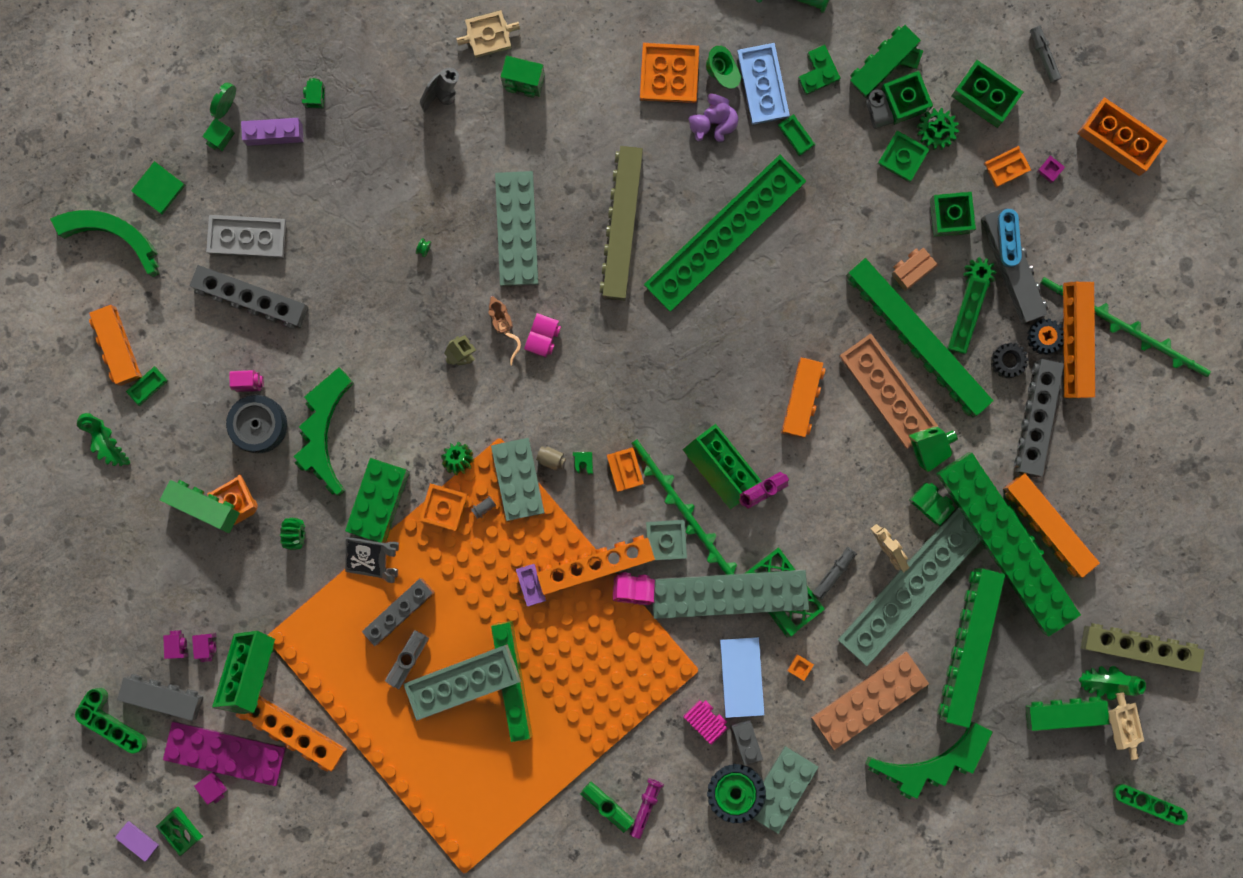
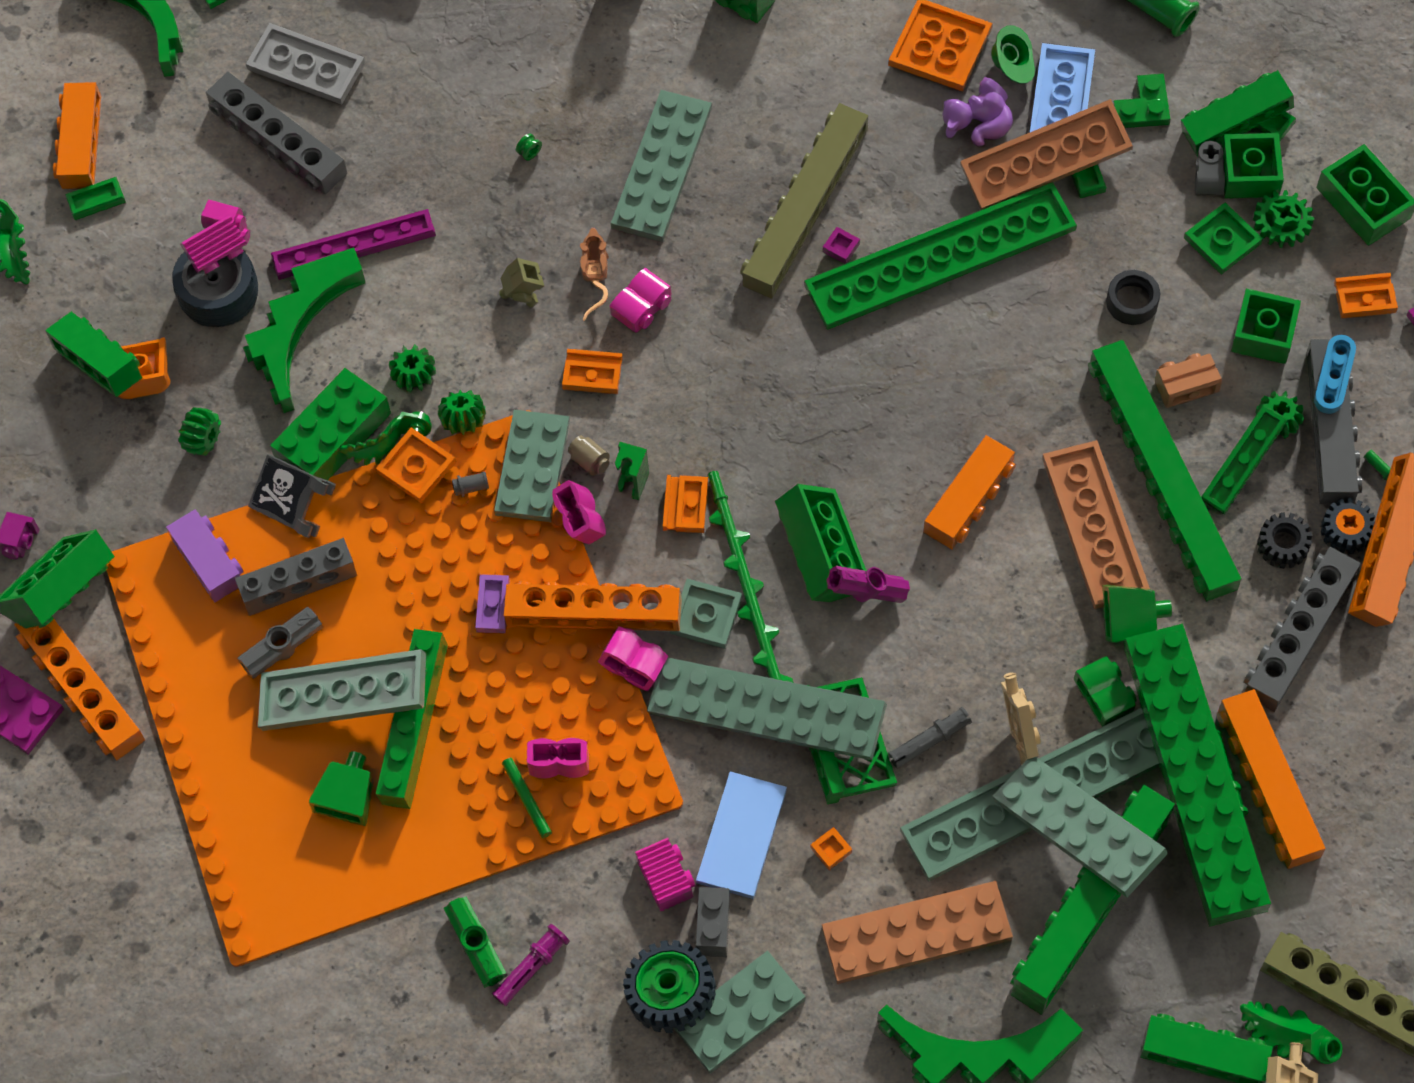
camera: 25 degrees right, 20 degrees down
none -> medium lavender brick [166,509,244,603]
none -> dark pink brick [180,215,247,274]
none -> magenta tile [271,209,436,280]
none -> green torso [309,751,373,826]
none -> green plant [340,412,432,465]
none -> green gear [389,344,436,393]
none -> green bar [502,758,552,838]
none -> dark pink brick [527,738,589,778]
none -> dark pink brick [552,480,606,545]
none -> orange plate [562,349,623,394]
none -> magenta plate [822,227,860,264]
none -> nougat plate [960,99,1133,210]
none -> sand green plate [992,757,1167,897]
none -> black tyre [1106,269,1161,325]

